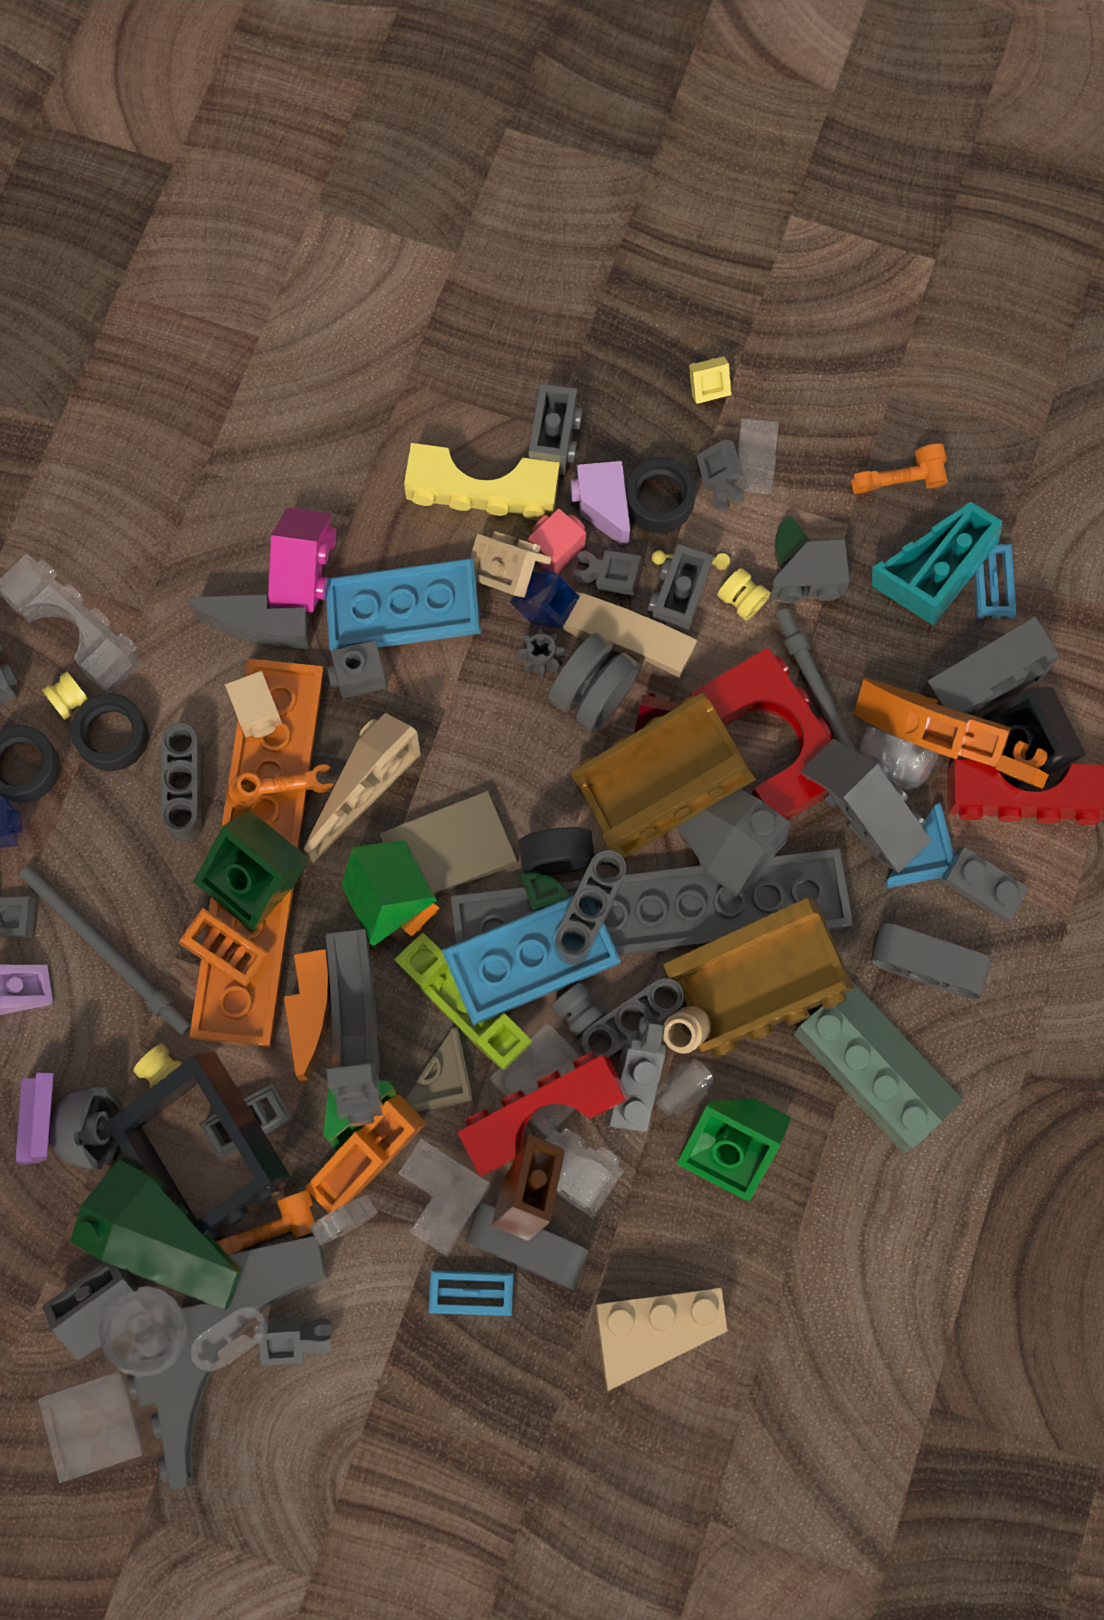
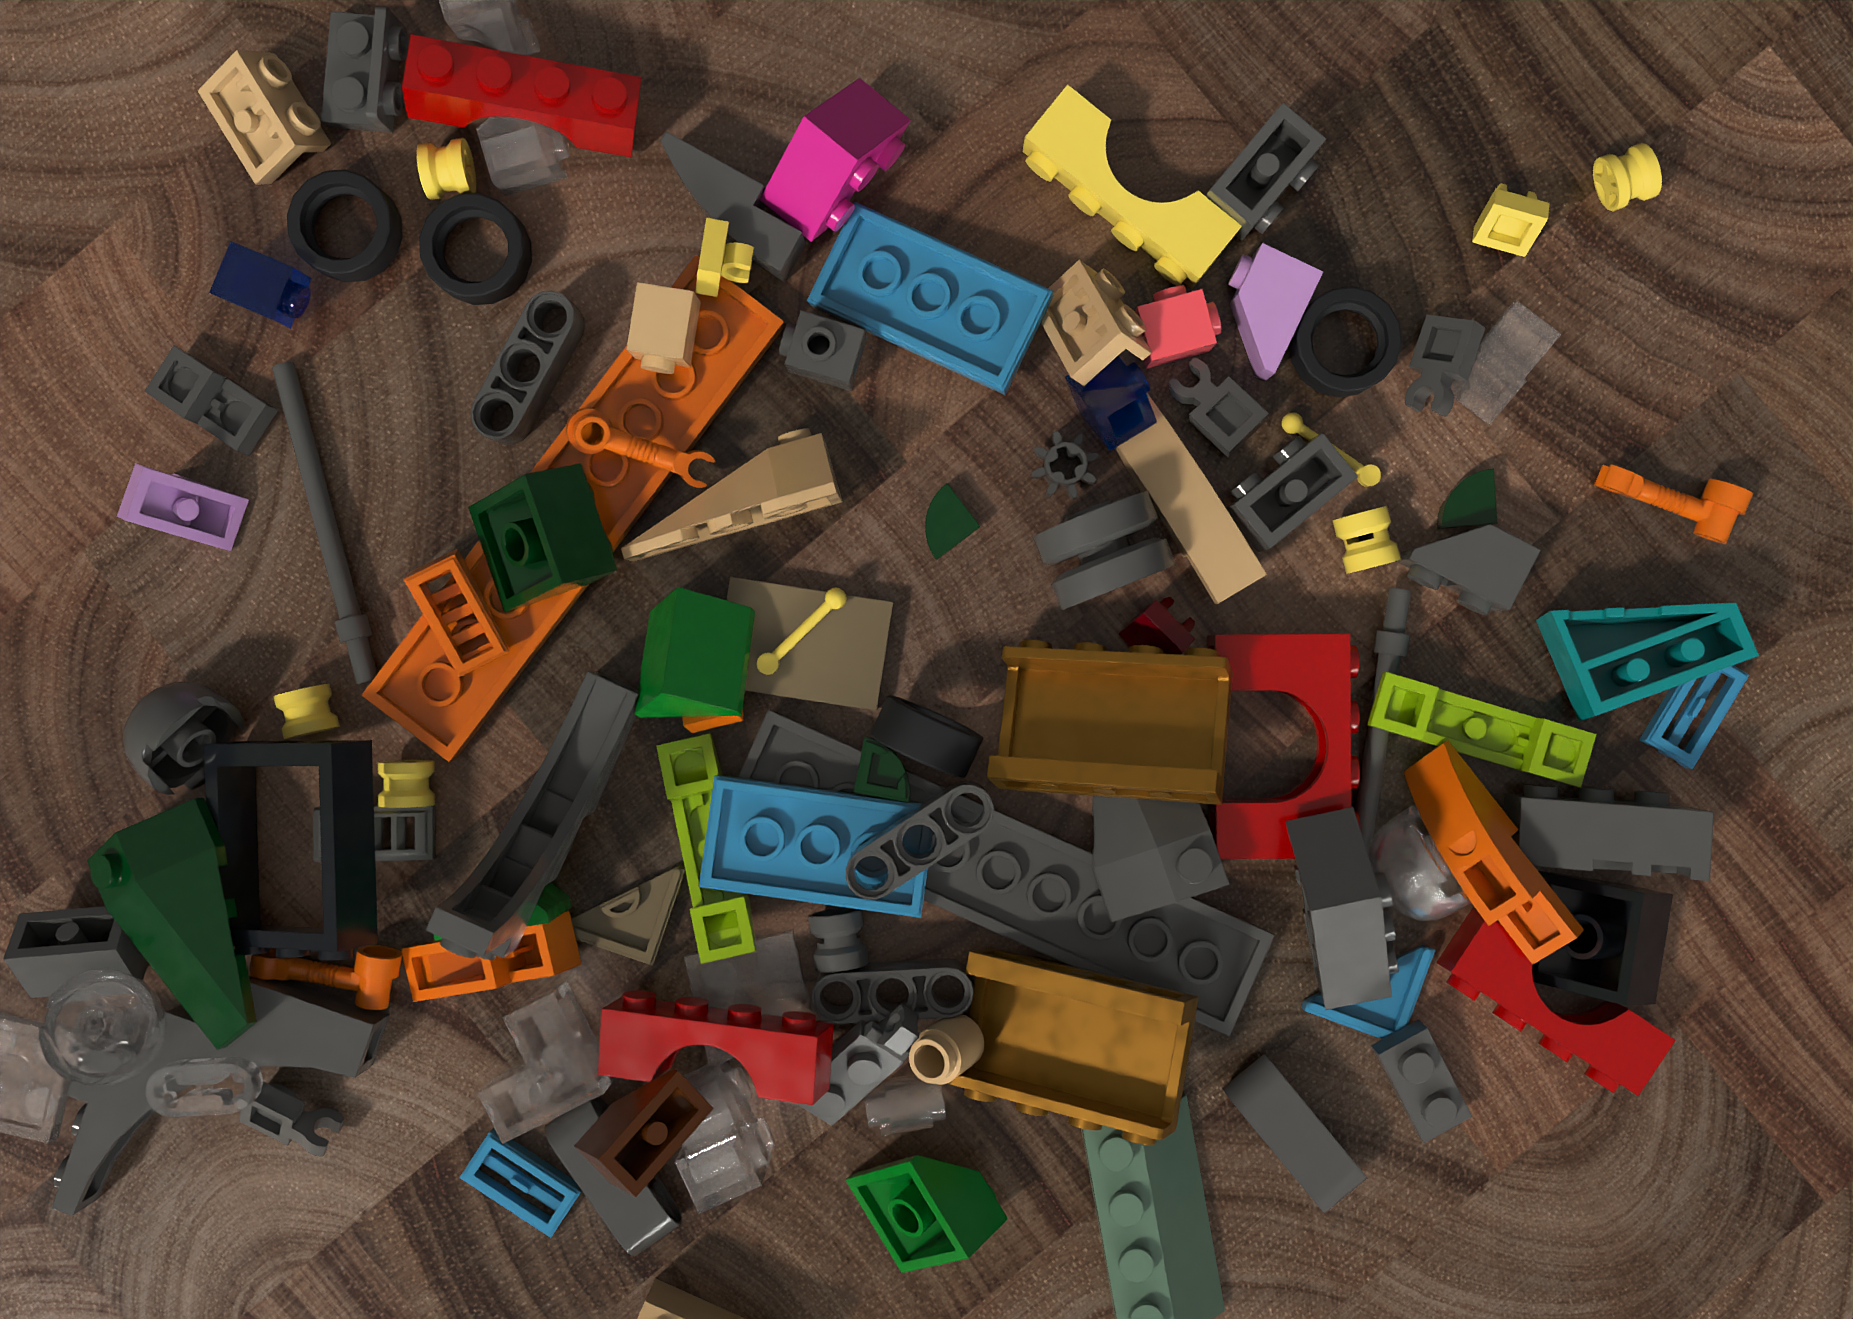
camera: 30 degrees right, 15 degrees up
medium lavender slope [16,1073,53,1165] -> none
orange slope [284,949,331,1082] -> none
clear beam [310,1195,378,1246] -> none
orange tile [996,741,1049,789] -> none
none -> light yellow wheel [378,760,435,808]
none -> red arch [402,34,642,158]
none -> light yellow tile [695,217,754,297]
none -> light yellow hinge [757,587,847,675]
none -> dark green tile [925,483,980,561]
none -> lime slope [1367,671,1597,788]
none -> light yellow wheel [1593,143,1662,211]

